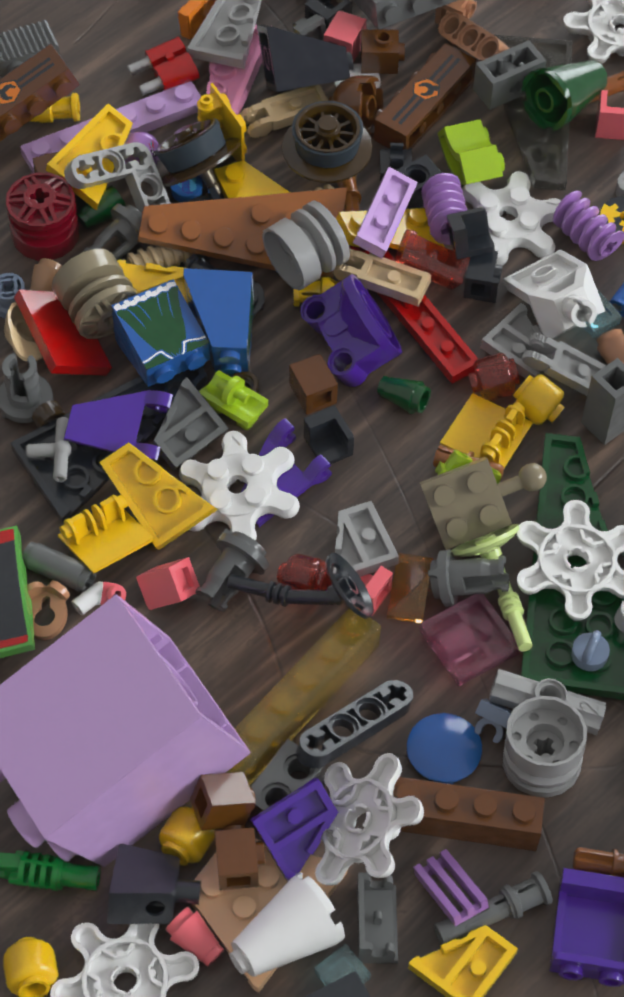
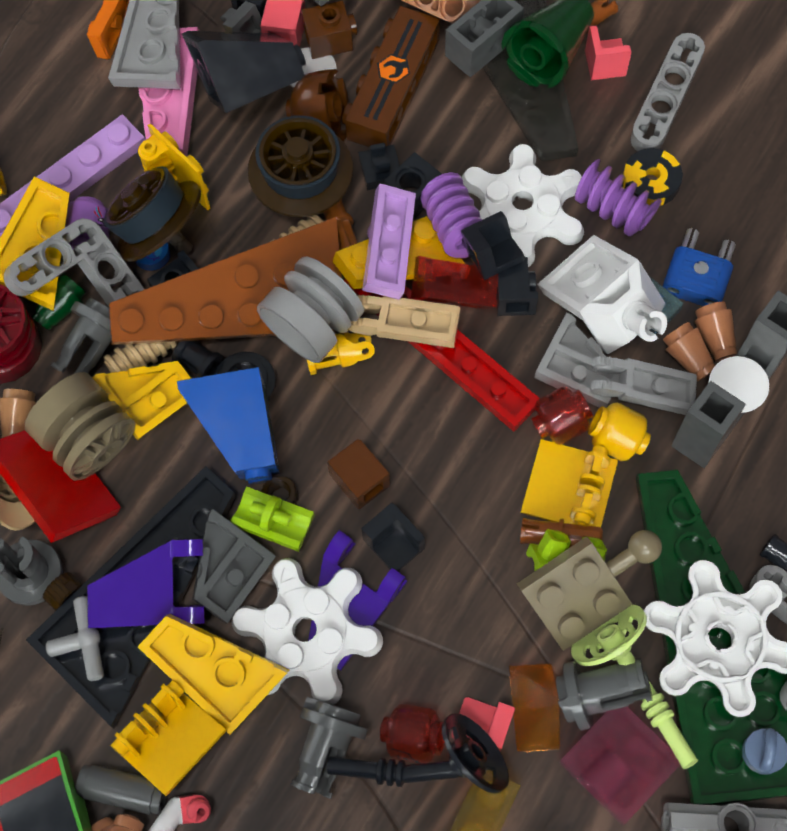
camera: 10 degrees left, 10 degrees up
slope [111,279,210,387] -> none
red piece [128,37,200,96] -> none
coral panel [136,557,200,610] -> none
yellow wing [214,160,291,199] -> none
tan hinge [240,85,328,138] -> none
dark purple piece [300,274,402,387] -> none
light grey wing [333,501,399,577] -> none
dark green cone [377,376,431,414] -> none
lime brick [438,119,505,185] -> none

